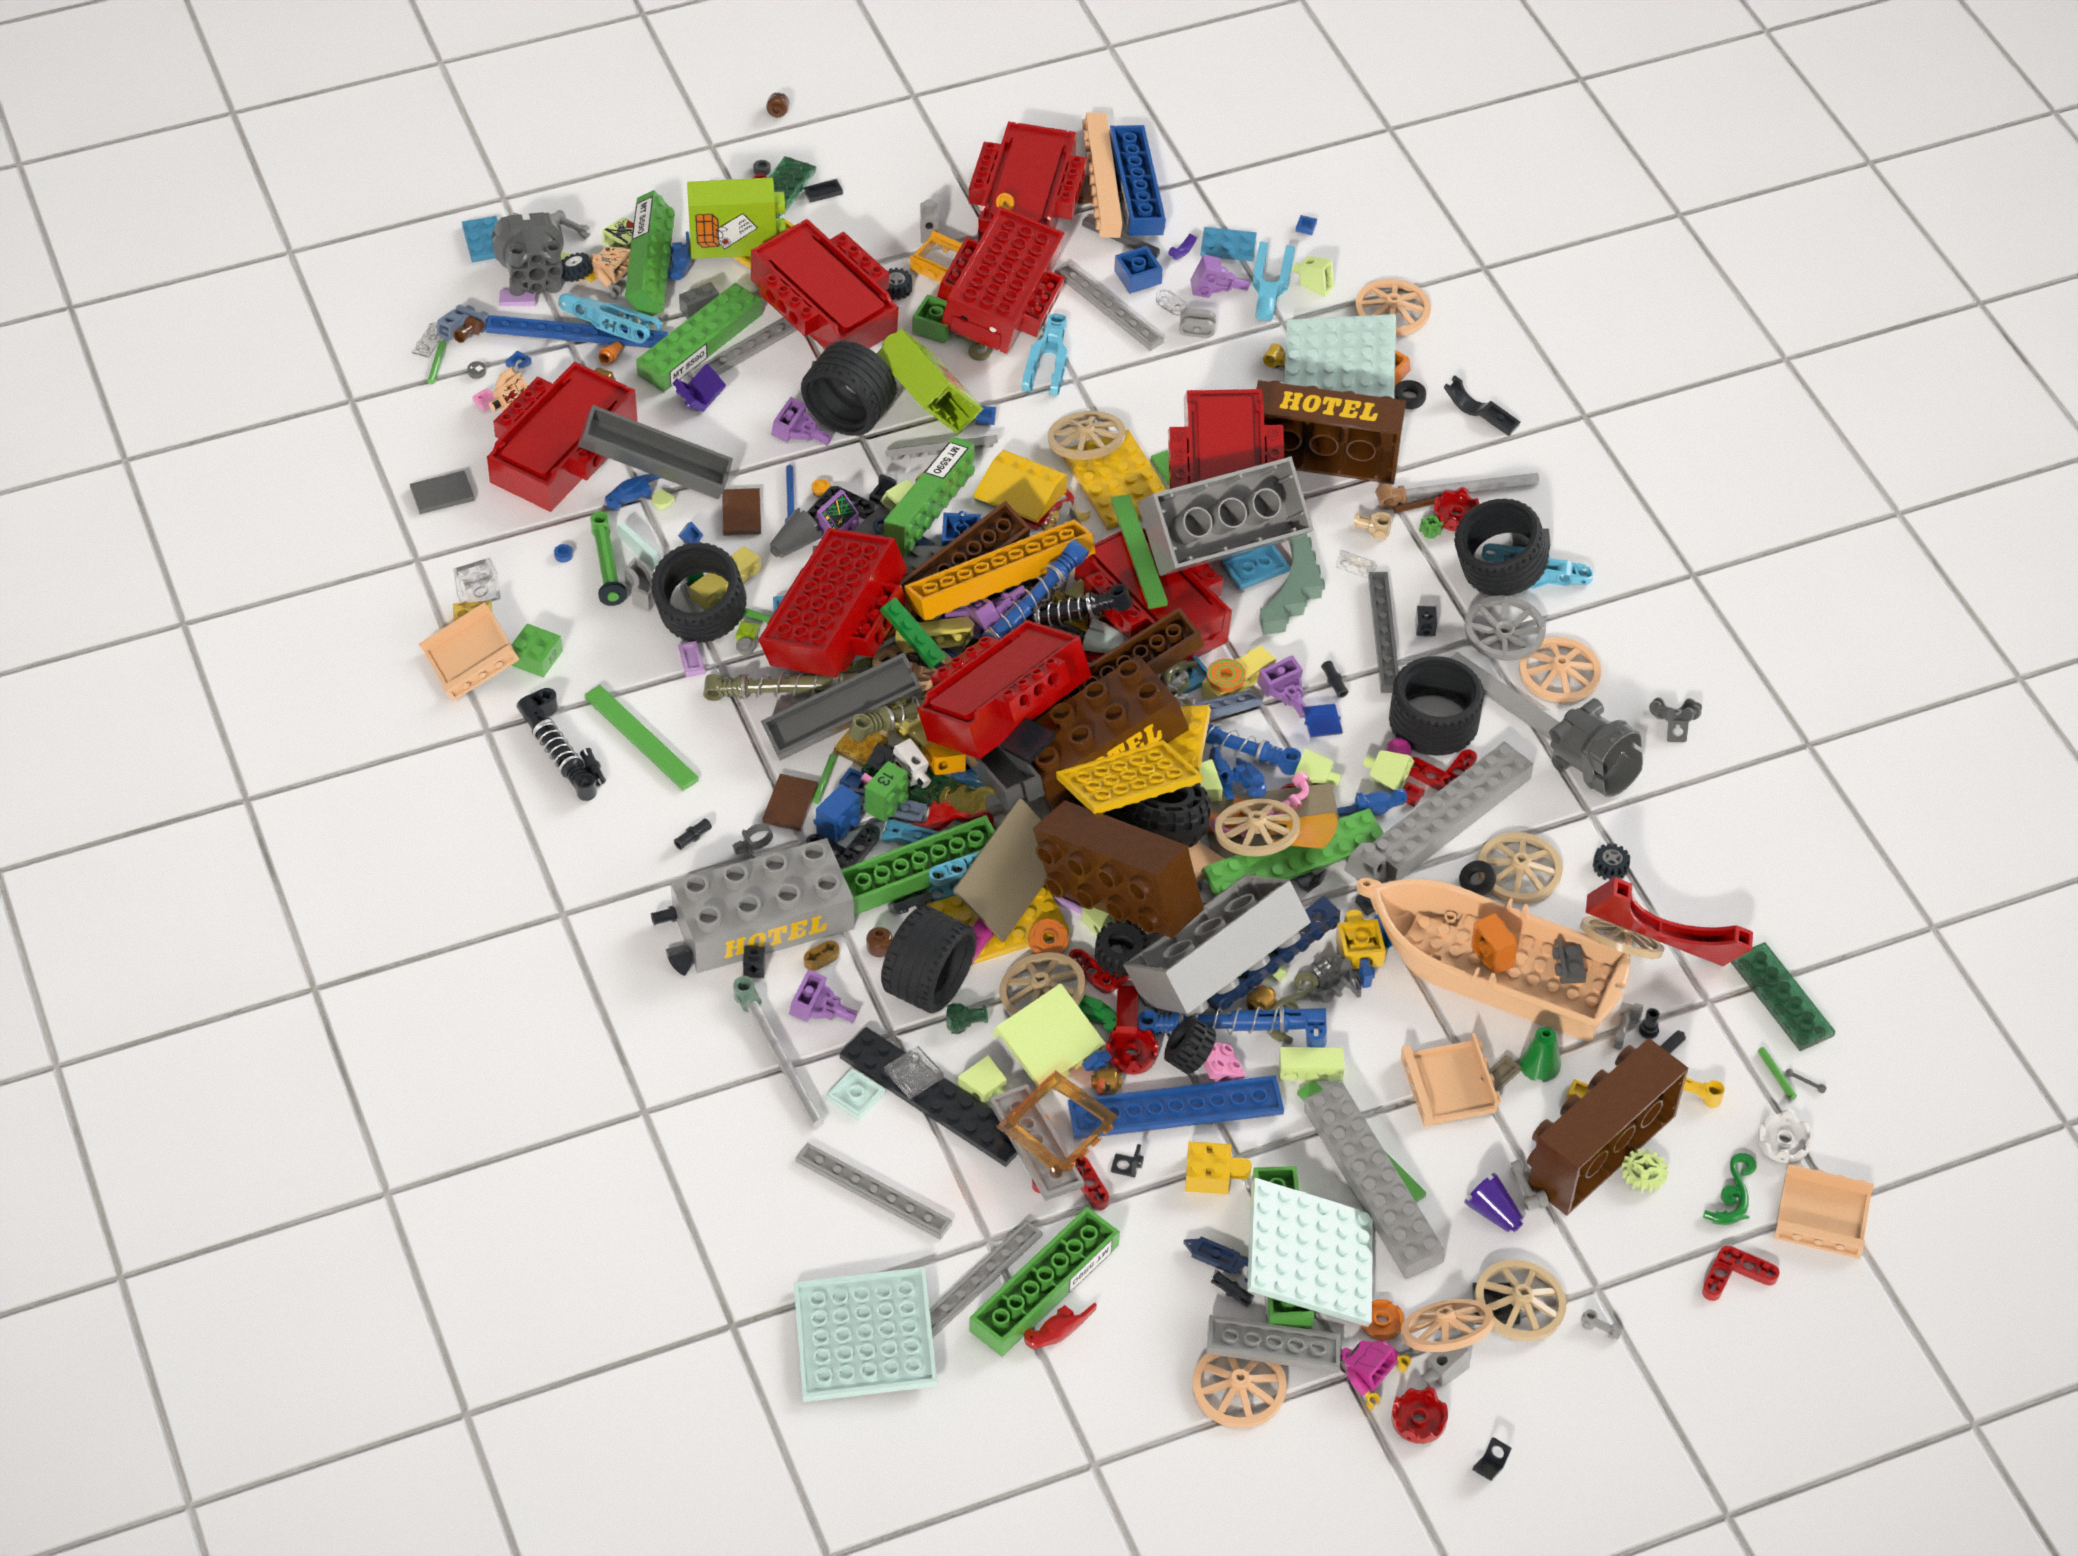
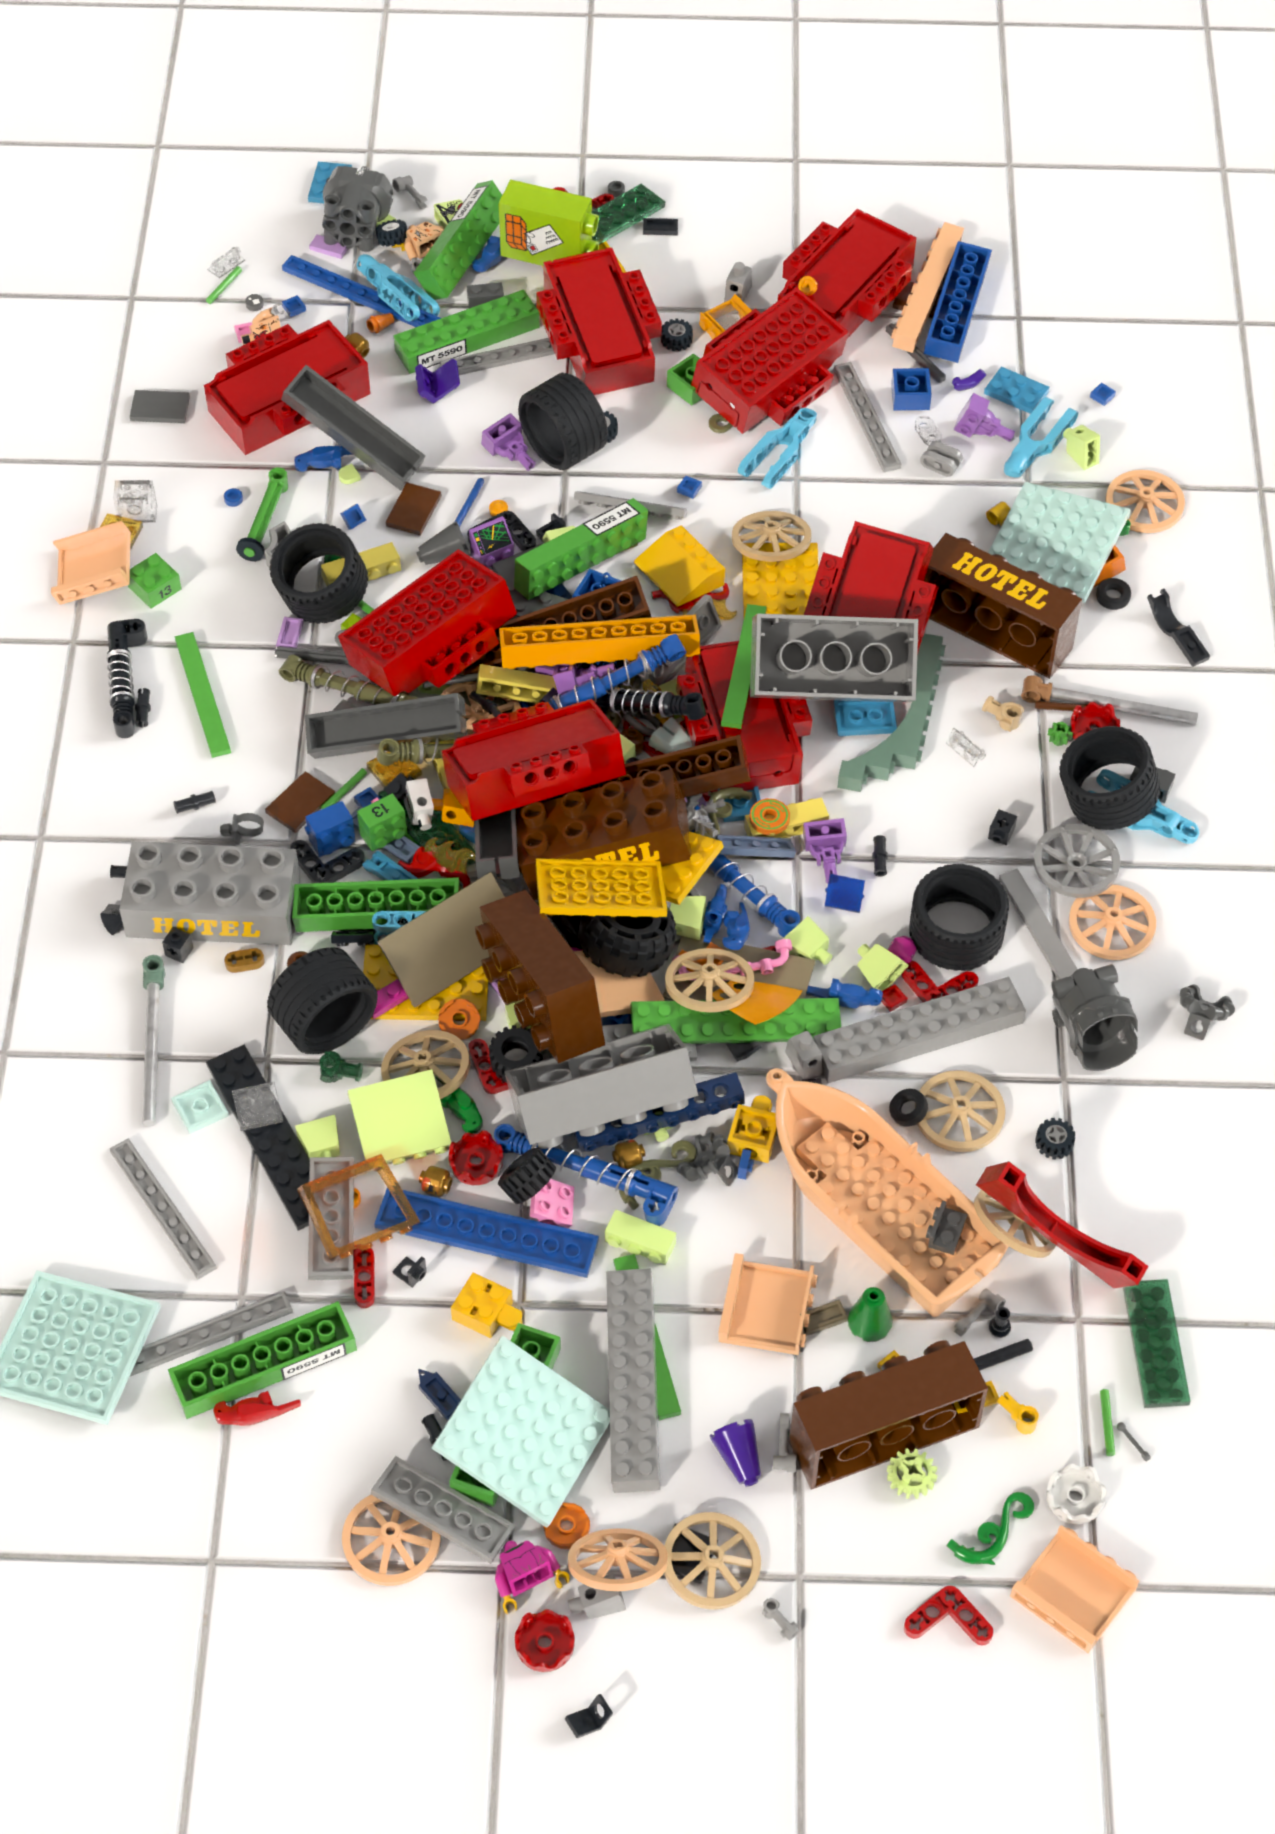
camera: 25 degrees right, 5 degrees up
sand blue hips [437,304,489,343] -> none
light aqua tile [618,522,659,570] -> none
reddish brown head [766,92,790,118] -> none
medium lavender brick [789,970,858,1024] -> none
lime brick [876,328,984,435] -> none
green plate [879,597,947,669] -> none
black tile [1000,718,1056,764] -> none
blue plate [1082,1051,1112,1071] -> none
red tile [1116,985,1138,1034] -> none
dark grey plate [1368,572,1399,693] -> none
orange brick [1471,913,1518,975] -> none
none -> dark grey axle [275,646,349,664]

